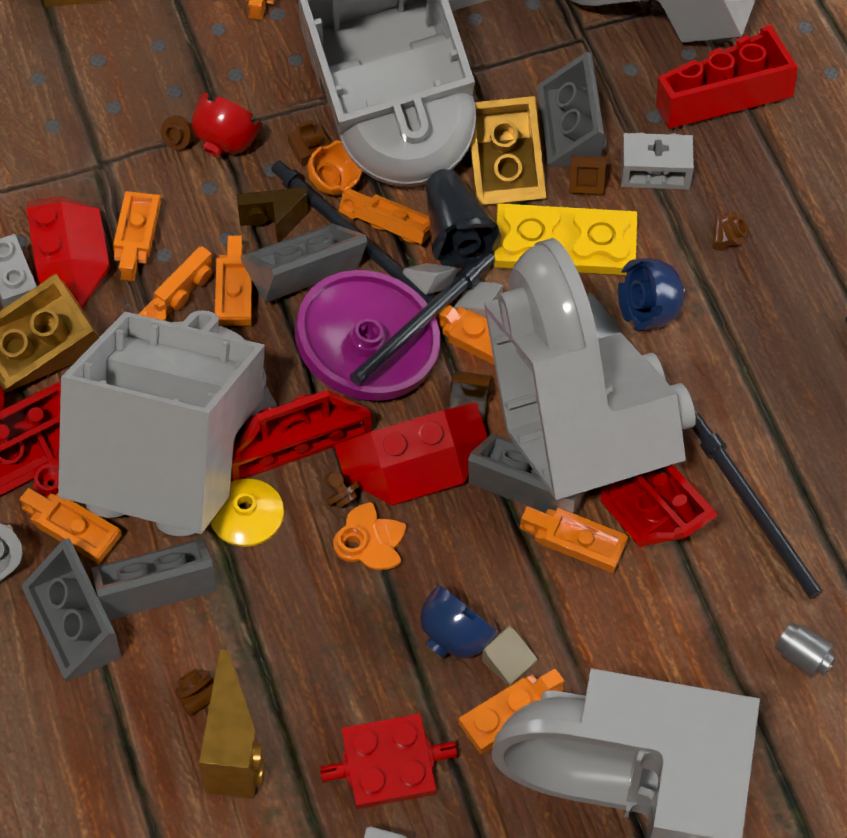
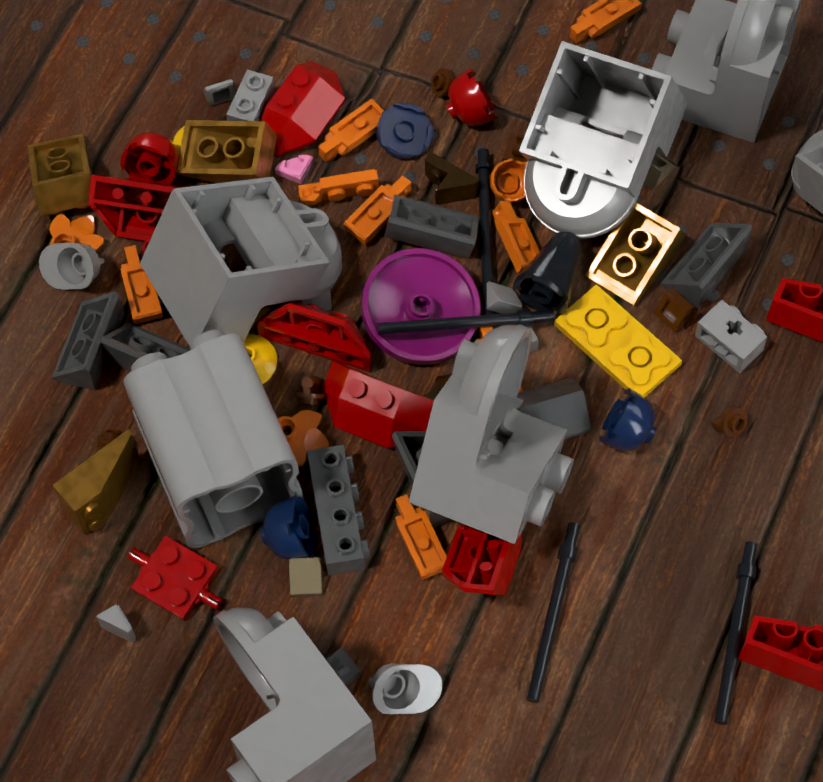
camera: 45 degrees right, 5 degrees up
orange hinge [458,669,565,754] -> none
flat silver brick [775,623,837,678] -> none
none -> light grey brick [123,330,303,548]
none -> bright pink tile [275,155,313,184]
none -> dark grey brick [307,445,370,576]
none -> light grey piece [368,663,442,715]
none -> dark blue tile [376,103,433,160]

